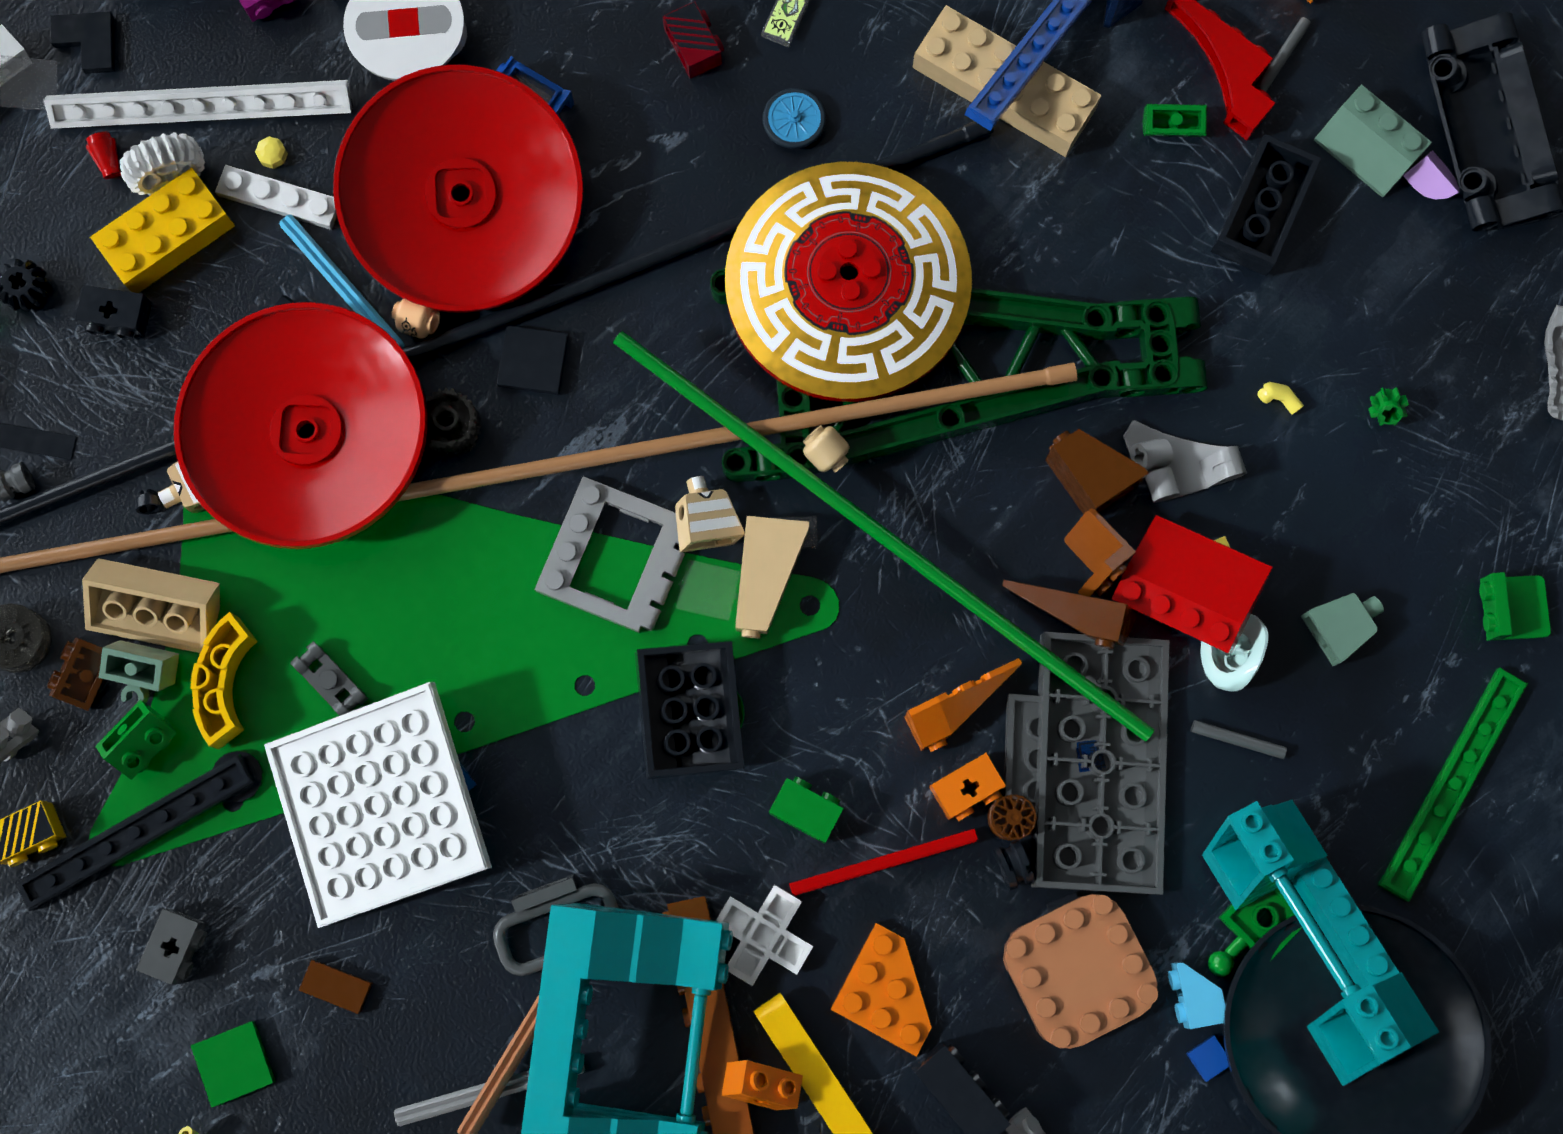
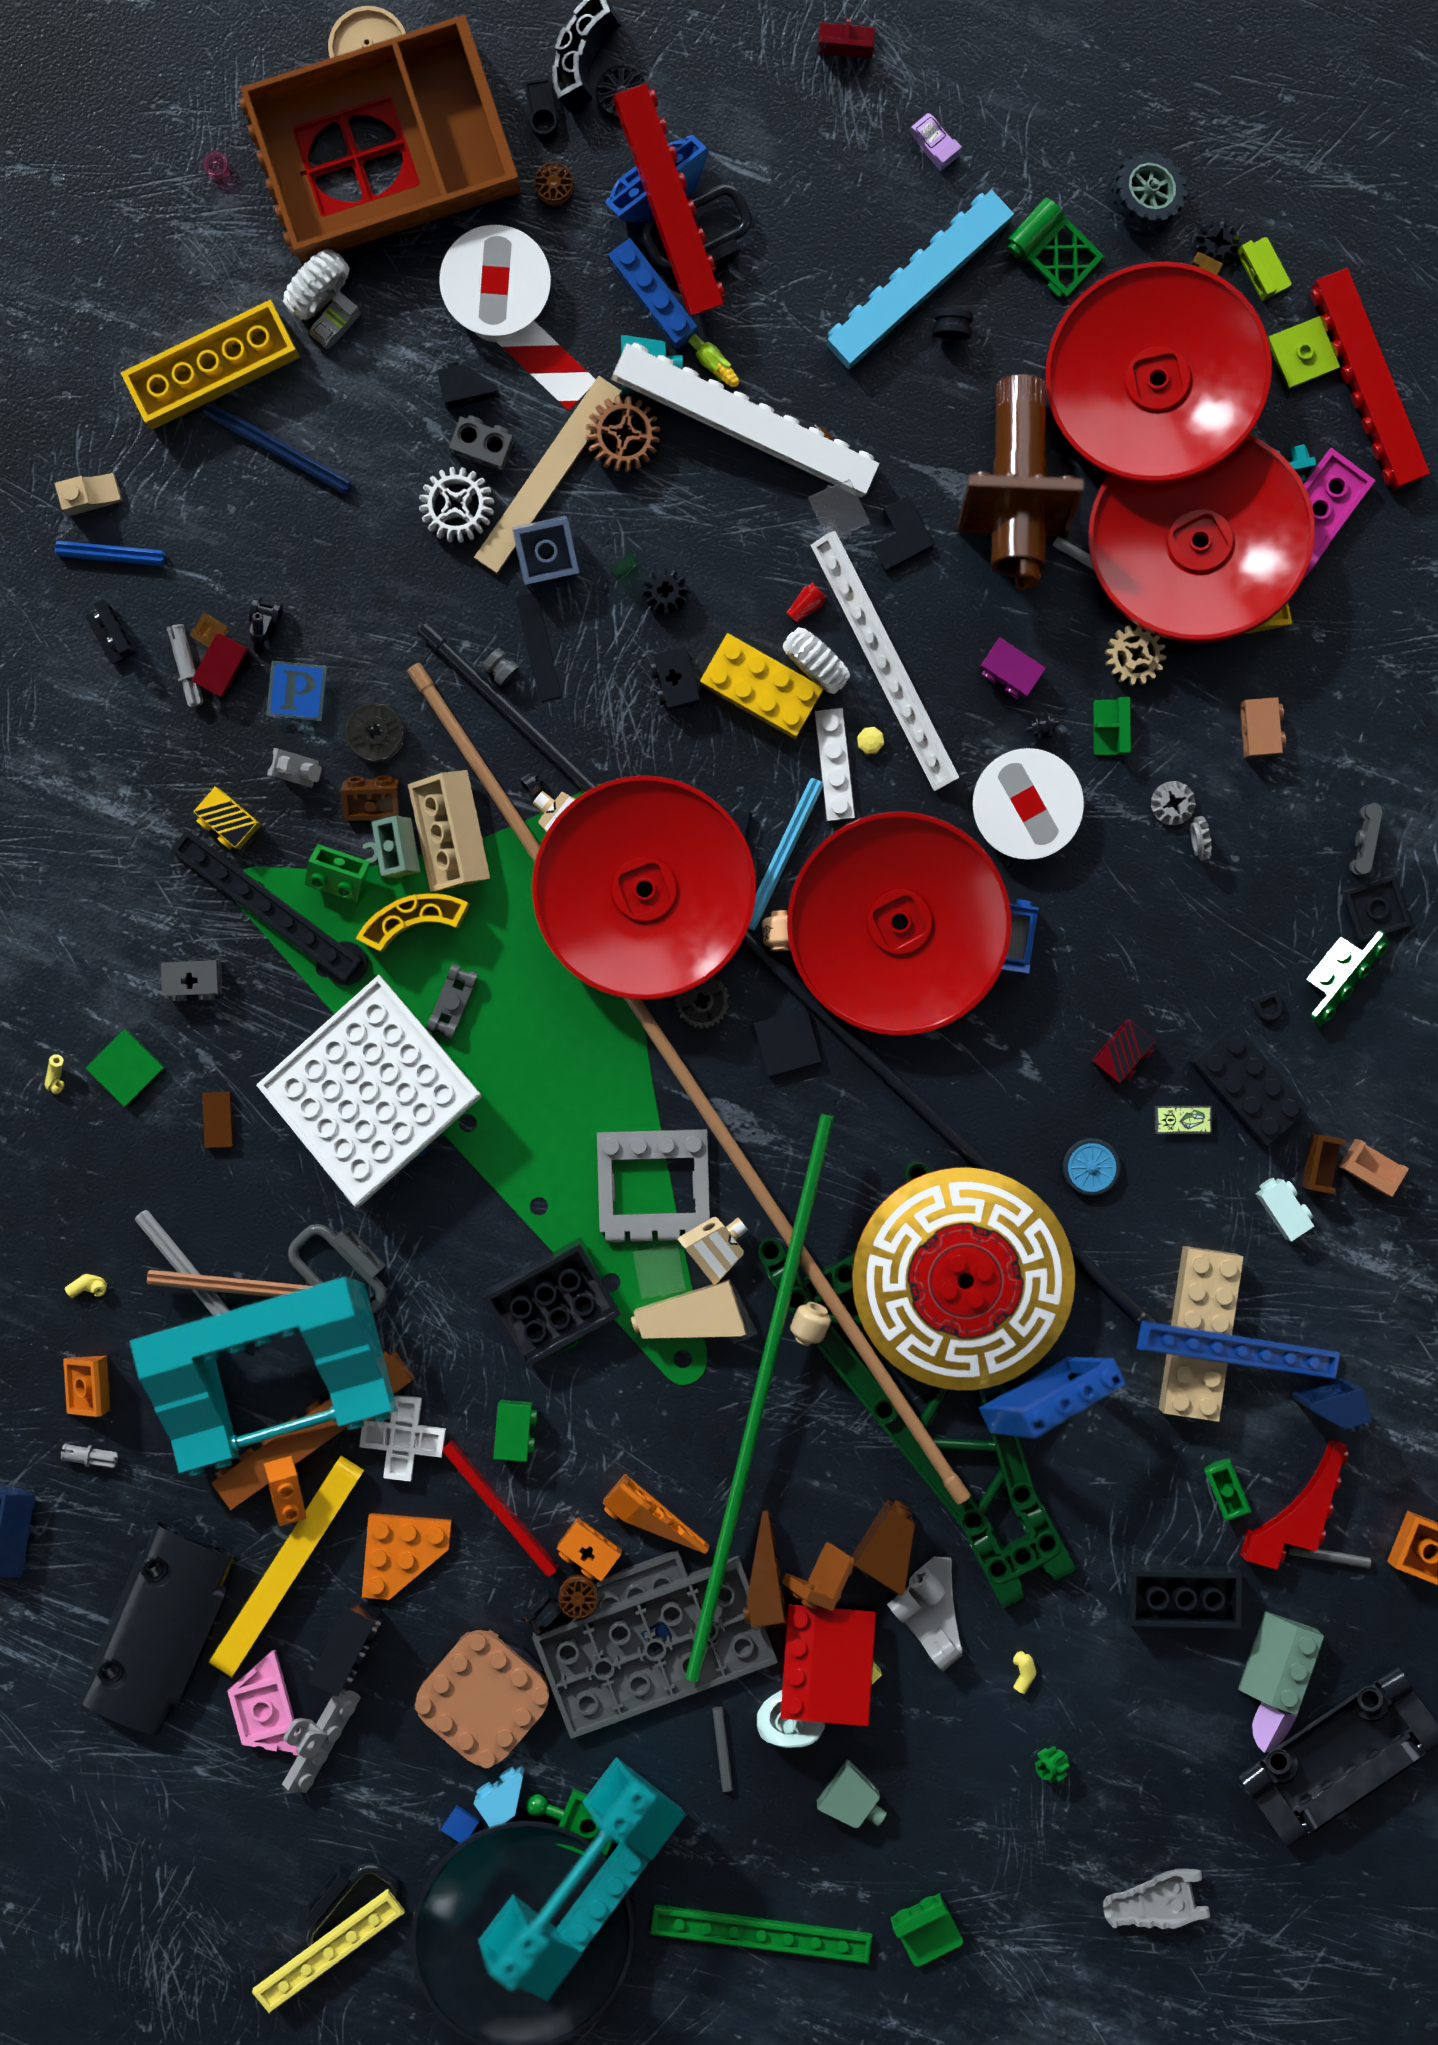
camera: 70 degrees right, 10 degrees up
none -> blue window [979,1357,1125,1438]

